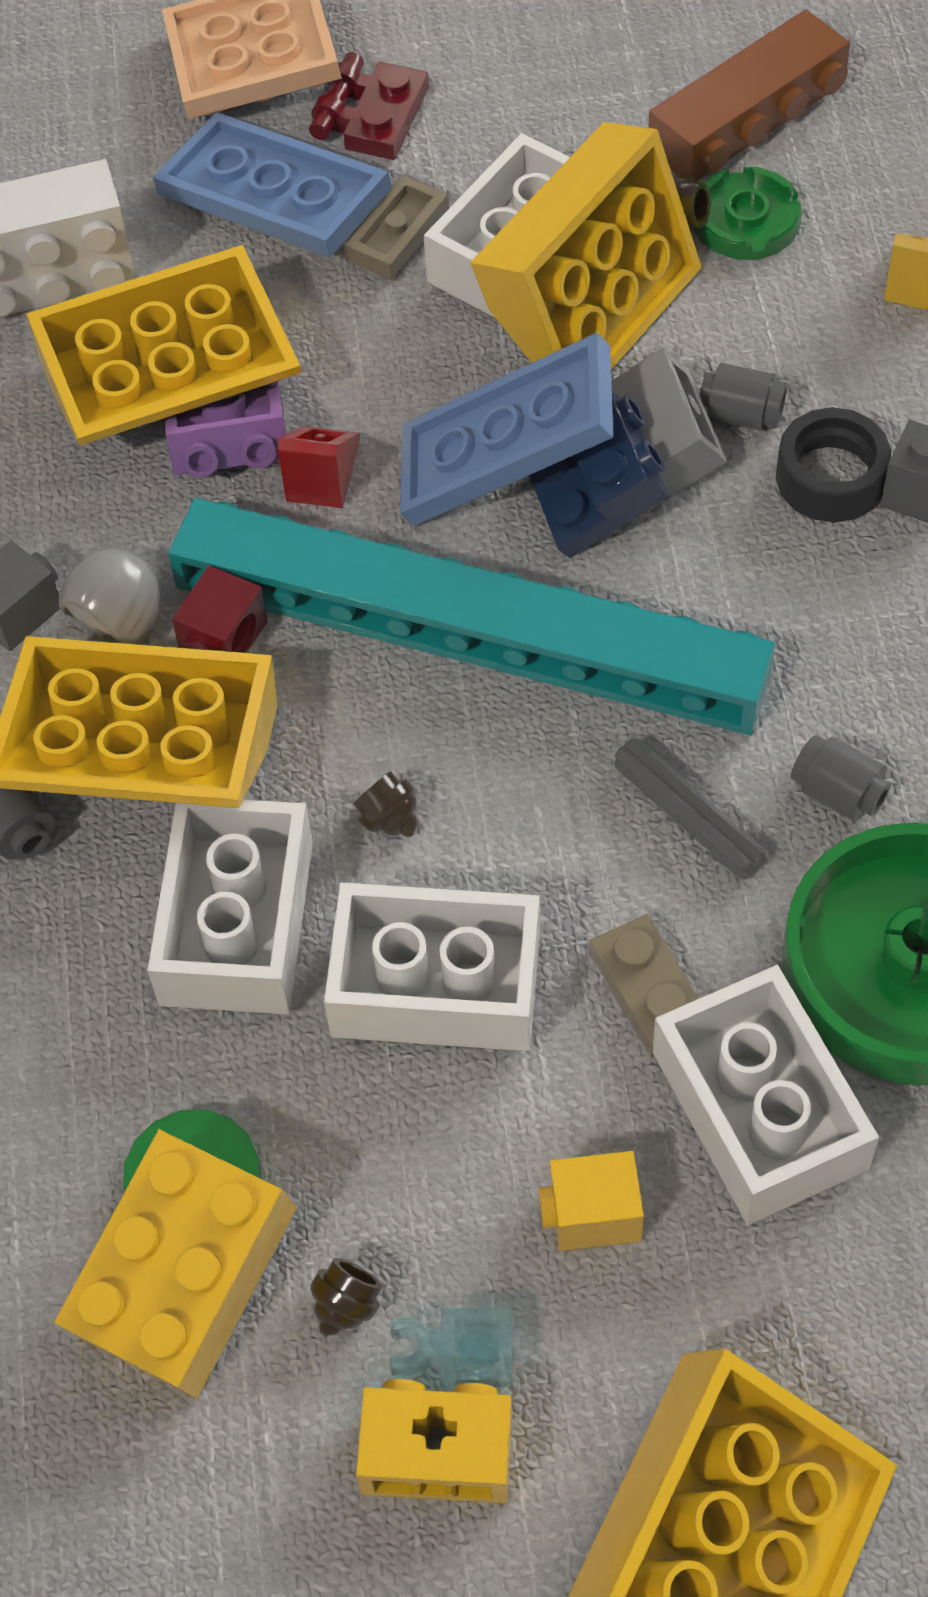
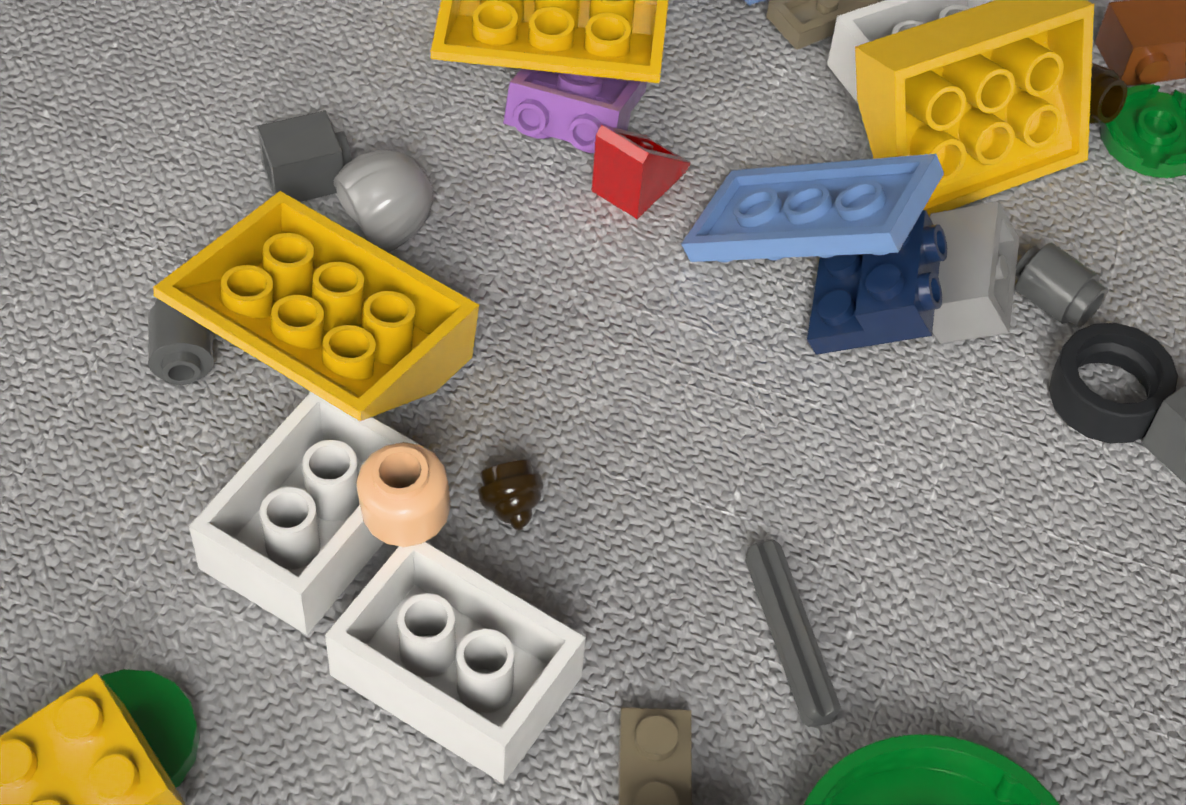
camera: 20 degrees right, 5 degrees down
teal brick [168,497,775,736] -> none
dark red brick [172,565,268,653] -> none
dark grey brick [791,735,891,822] -> none
none -> light nougat head [356,442,451,547]

